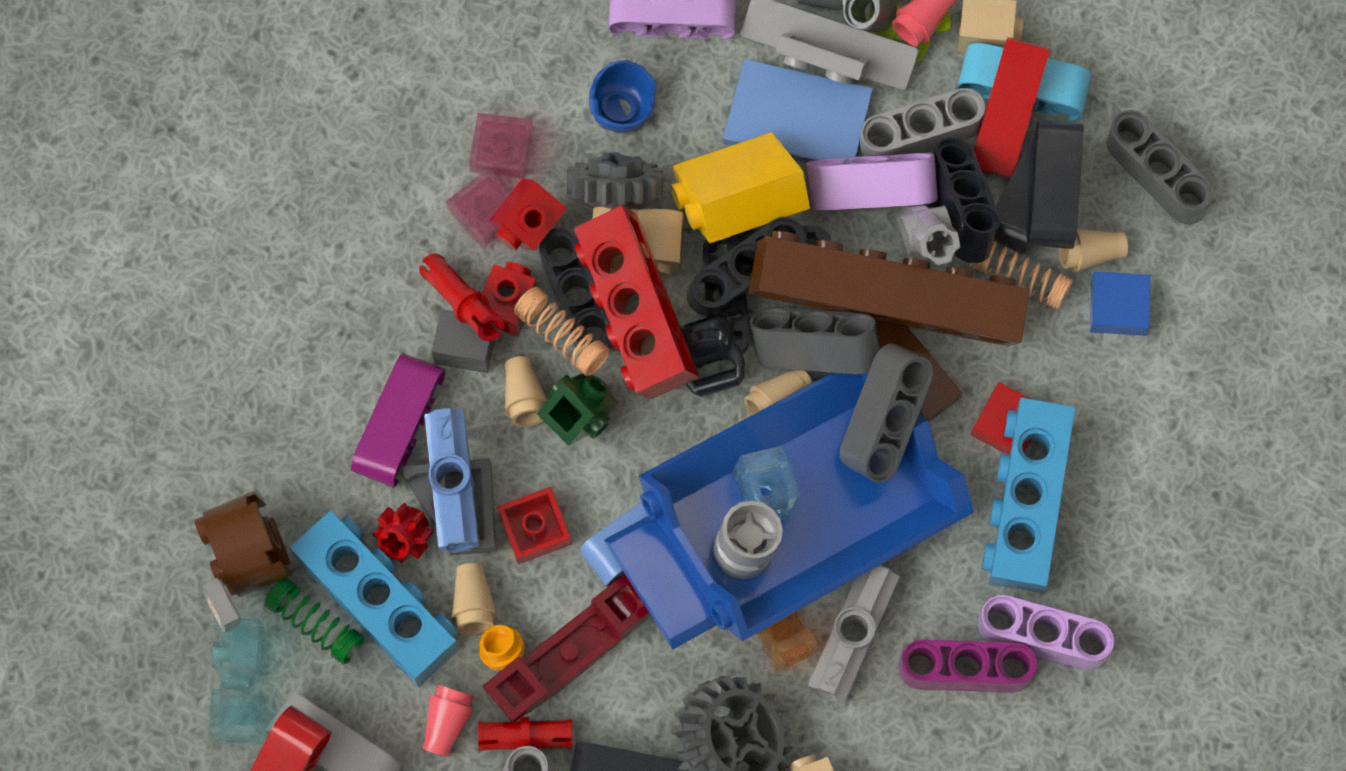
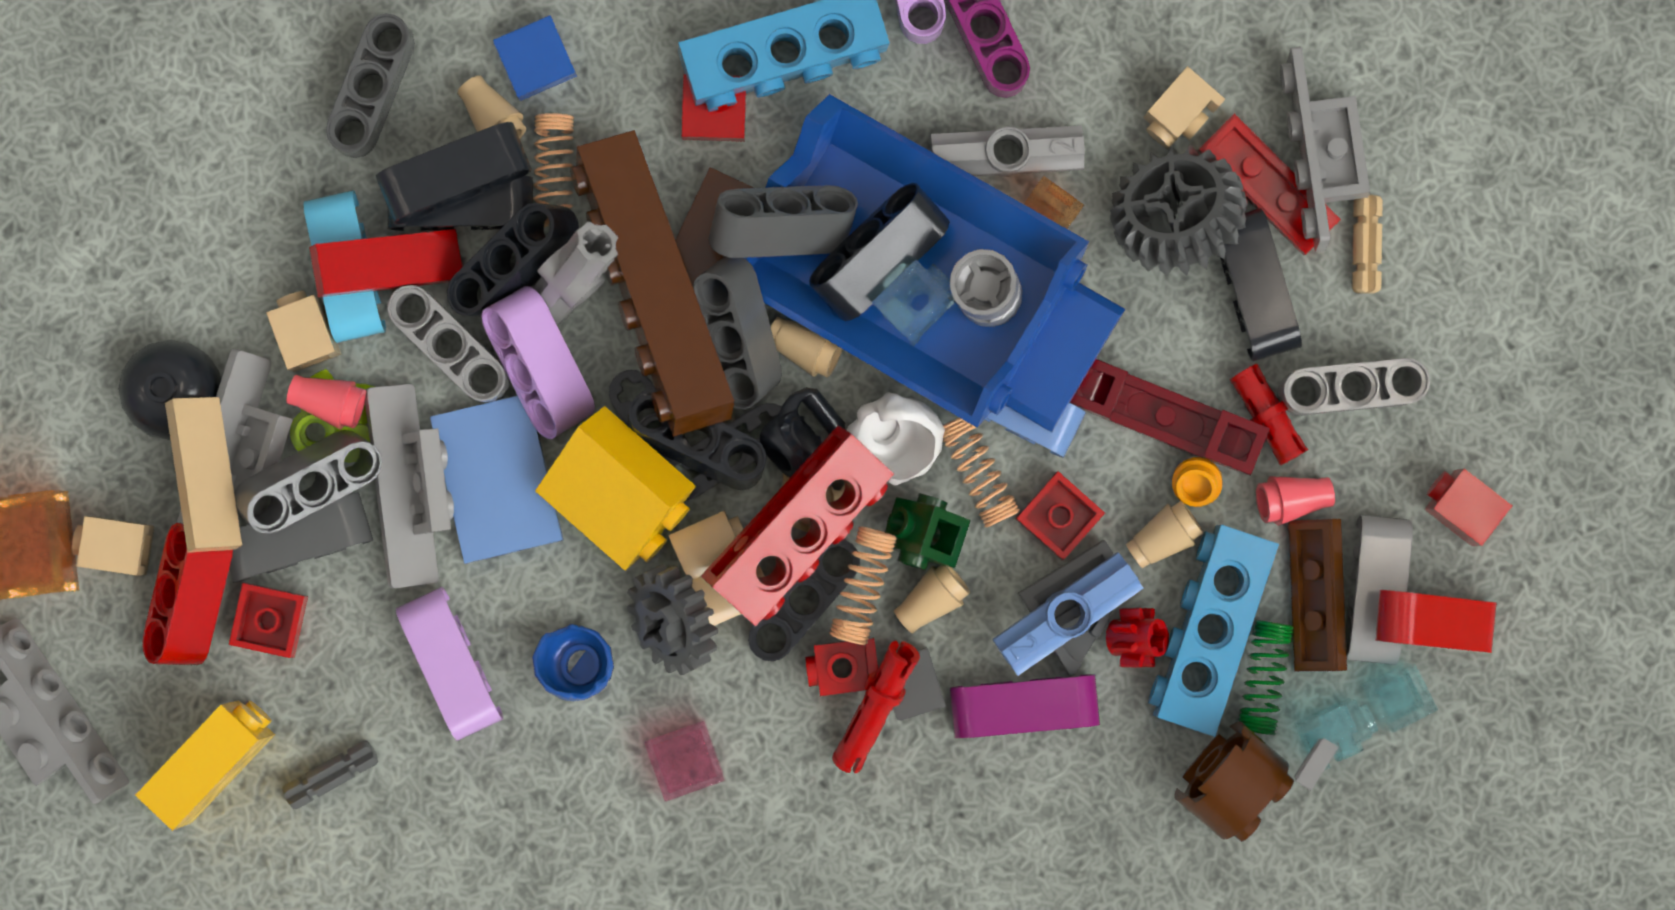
camera: 125 degrees left, 15 degrees up
clear pink piece [445,168,511,249] -> none
red brick [489,179,567,251] -> none
none -> black beam [809,183,950,321]
none -> white hair [847,392,945,486]
none -> light nougat piece [943,418,1020,528]
none -> reddish brown tile [1288,519,1347,672]

